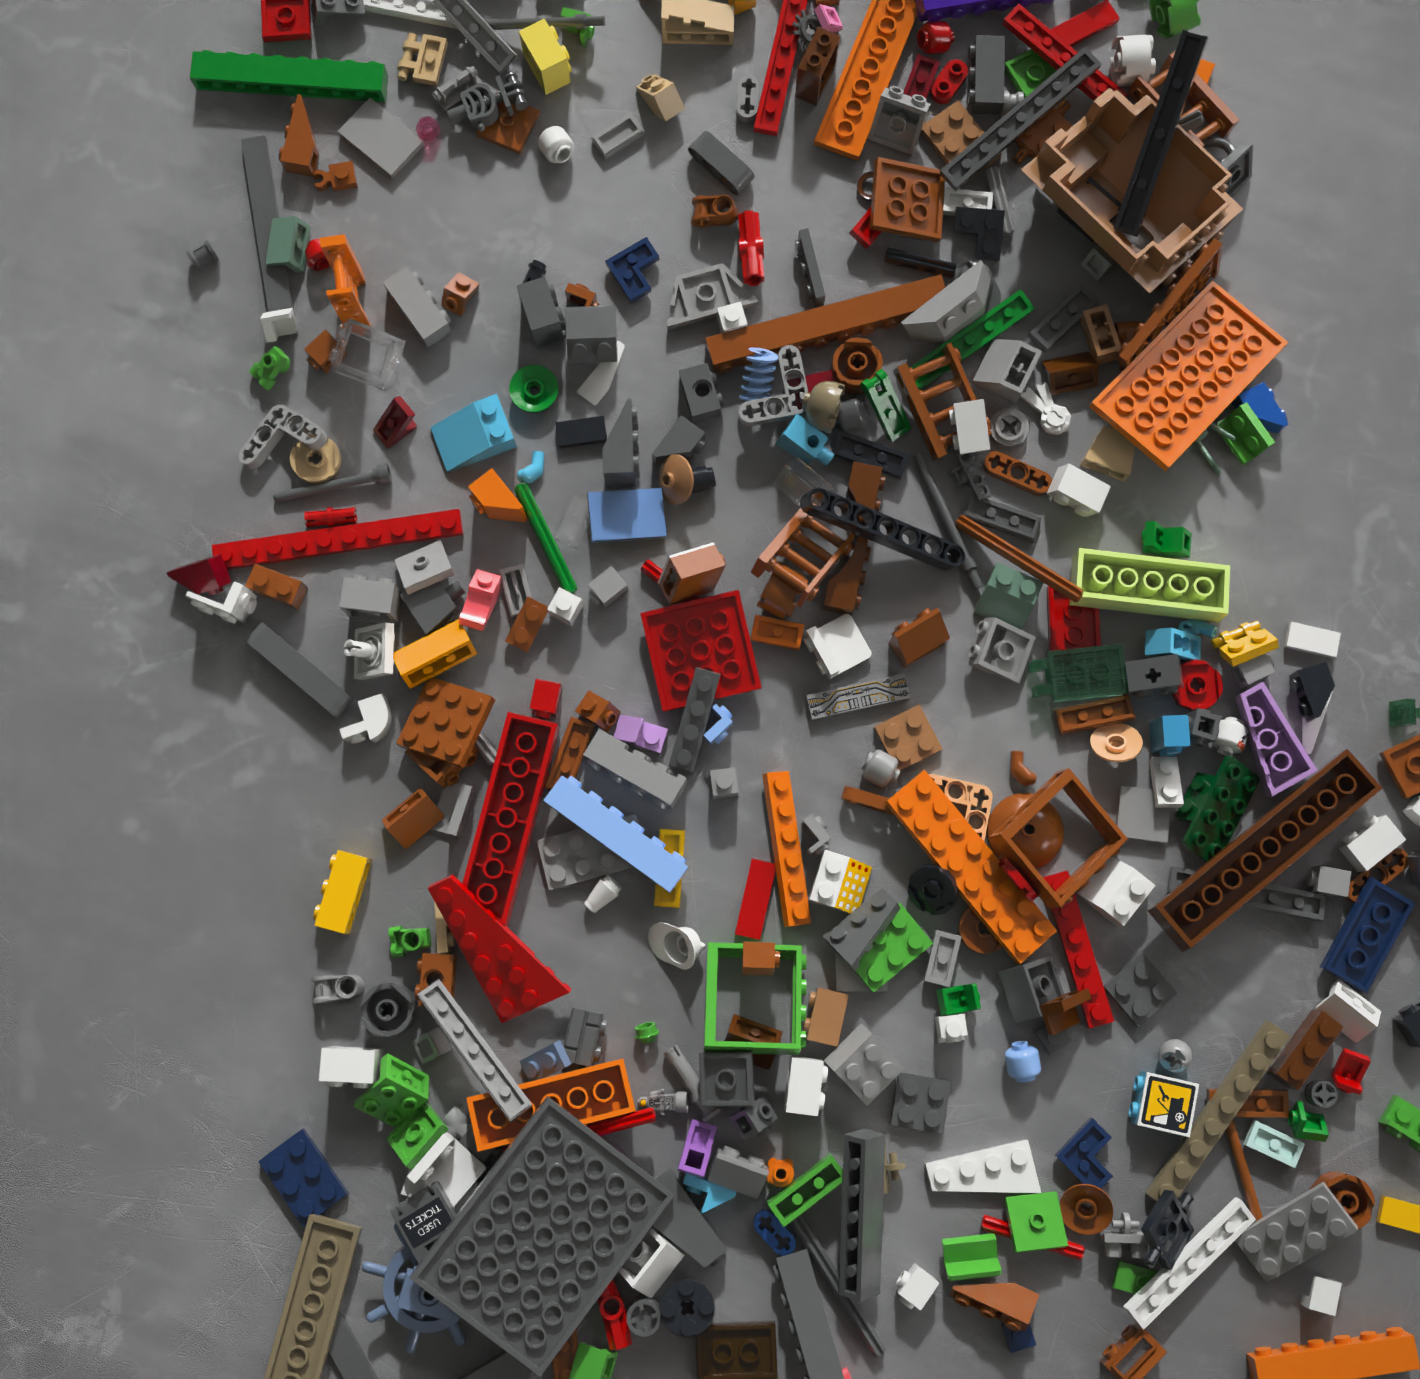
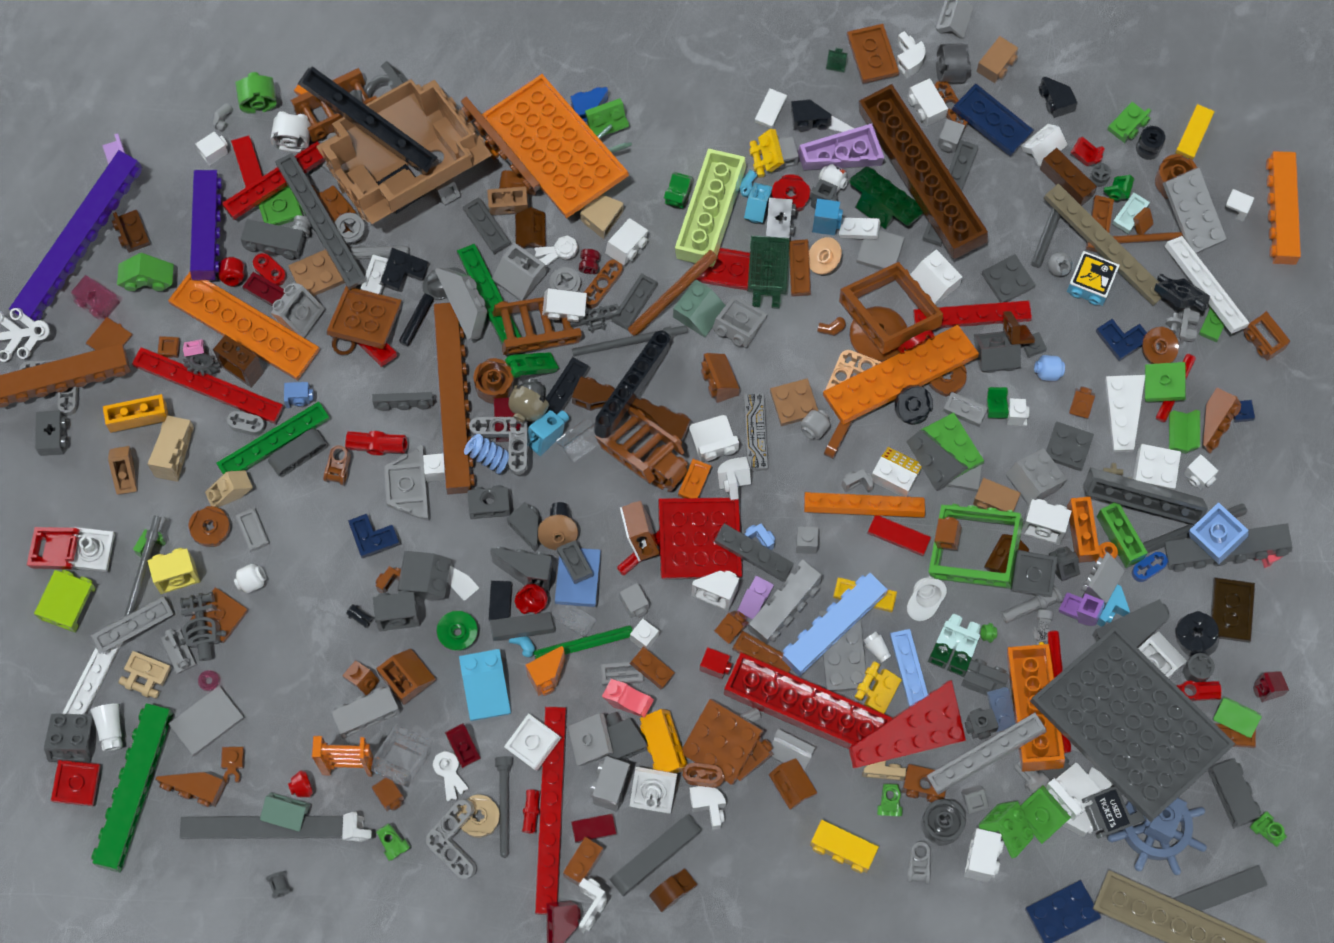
camera: 80 degrees left, 10 degrees down
none -> white plant [90,704,123,752]
none -> dark orange plate [188,506,230,547]
none -> green plate [216,401,330,475]
none -> medium blue brick [284,382,314,408]
none -> light grey gear [334,213,365,243]
none -> dark orange slope [376,648,436,705]
none -> white piece [433,751,468,802]
none -> dark grey tile [490,612,554,641]
none -> white tile [504,713,561,771]
none -> red hair [514,584,548,614]
none -> dark grey plate [557,540,593,584]
none -> dark red tile [571,814,616,843]
none -> dark red wheel [578,249,600,274]
none -> reddish brown brick [649,868,697,912]
none -> dark orange plate [682,763,724,788]
none -> white slope [691,571,739,611]
none -> white brick [718,457,751,500]
none -> yellow plate [855,661,902,714]
none -> light blue plate [890,629,928,706]
none -> hips [928,614,980,677]
none -> dark grey brick [965,708,999,740]
none -> dark grey axle [1031,207,1060,268]
none -> orange brick [1067,496,1100,563]
none -> dark orange bracket [1069,386,1095,418]
none -> dark orange tile [1133,207,1154,235]
none -> white brick [1133,444,1181,490]
none -> black wheel [1136,126,1166,160]
none -> light blue brick [1189,503,1249,564]

